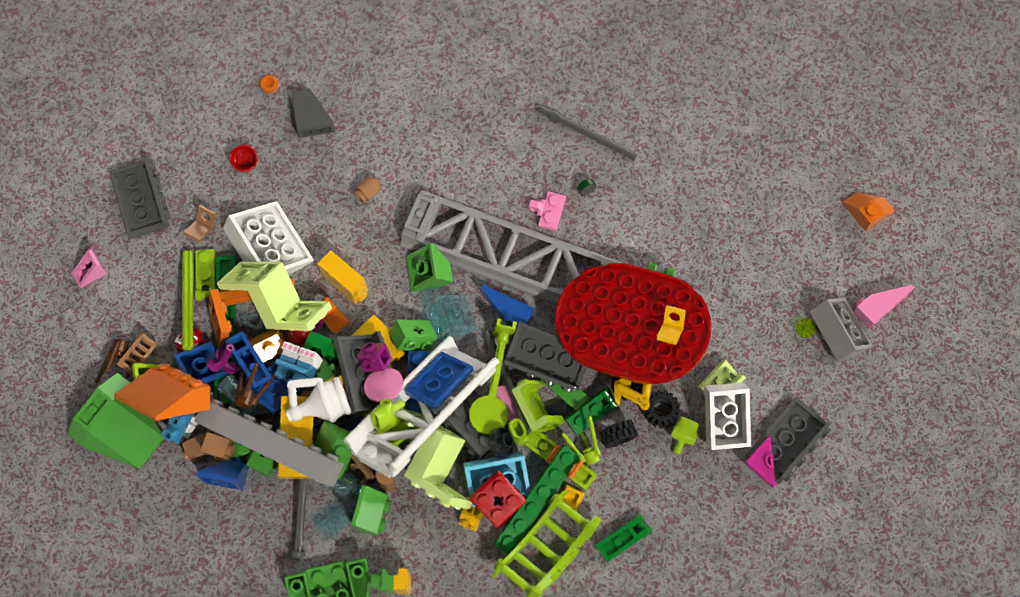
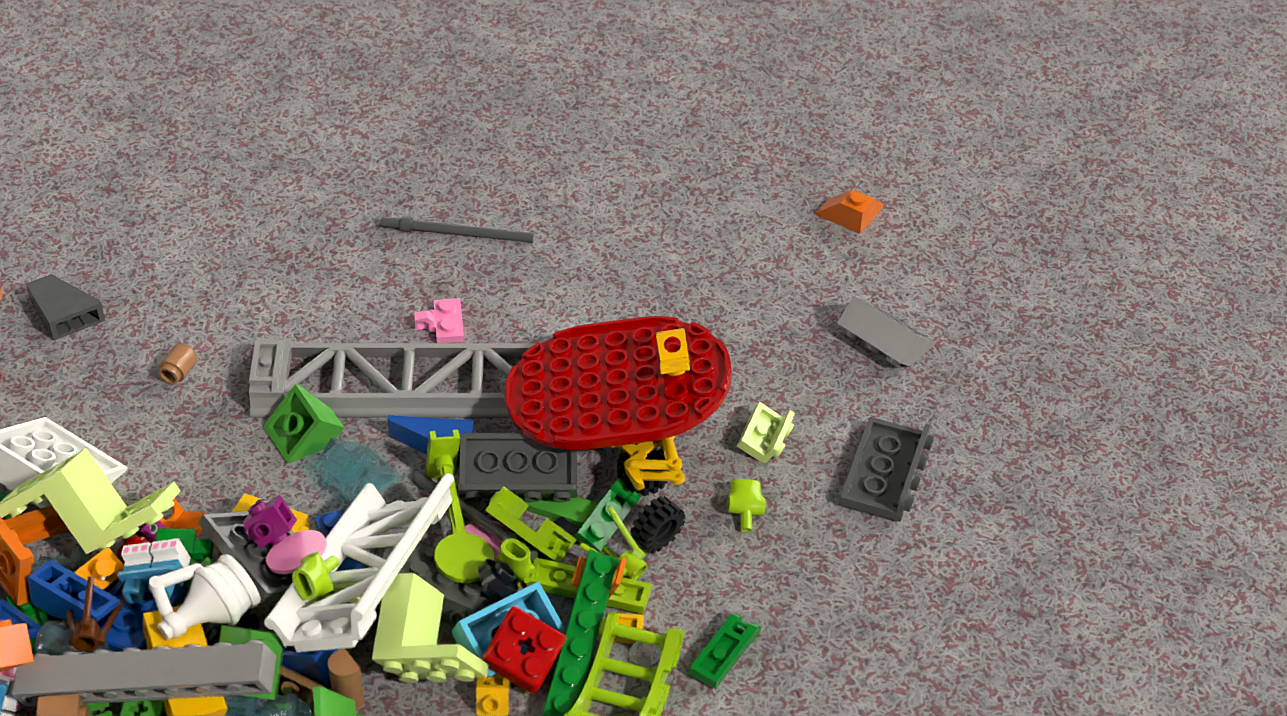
camera: 25 degrees left, 25 degrees down
magenta plant [206,344,240,374] -> none
yellow brick [317,250,368,305] -> none
bright green brick [389,320,438,351] -> none
blue tile [405,352,474,410] -> none
tile [577,179,597,196] -> none
black tyre [643,390,680,428] -> none
white brick [704,382,751,450] -> none
dark pink tile [744,436,776,488] -> none
clear neon green tile [795,318,816,339] -> none
bright pink slope [854,285,915,329] -> none

